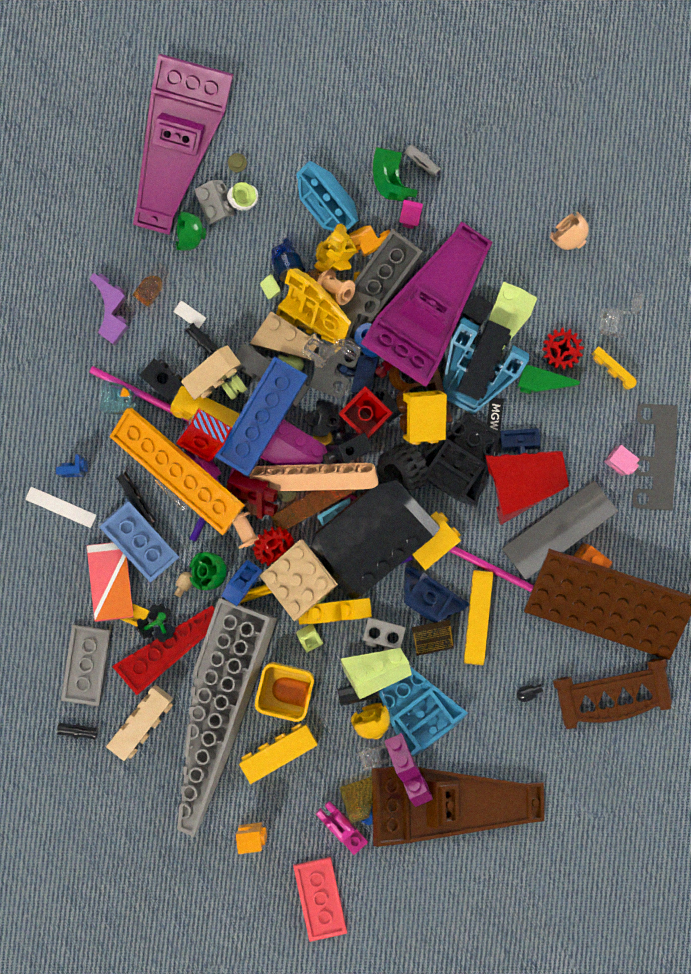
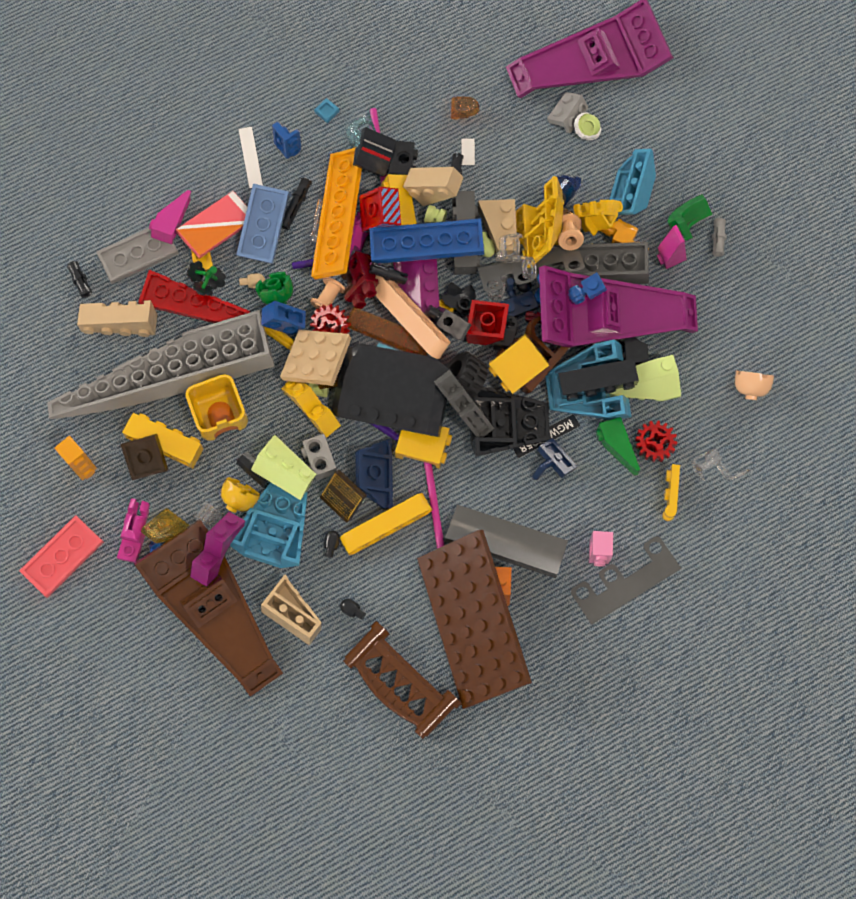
camera: 60 degrees right, 15 degrees down
medium lavender arch [90,273,129,346] -> none
green cylinder [175,212,206,251] -> none
olive plate [228,153,247,173] -> none
yellowish green slope [260,274,281,299] -> none
olive plate [278,491,296,502] -> none
yellowish green slope [296,624,323,653] -> none
red wedge [485,451,569,525] -> none
none -> dark brown tile [120,434,169,481]
none -> dark pink slope [149,190,191,244]
none -> tan wedge [261,575,322,645]
none -> dark azure tile [314,98,340,123]
none -> black cylinder [324,530,340,558]
none -> black slope [353,127,396,177]
none -> black pin [369,262,408,285]
none -> dark grey slope [434,370,494,438]
none -> blue plate [568,272,607,305]

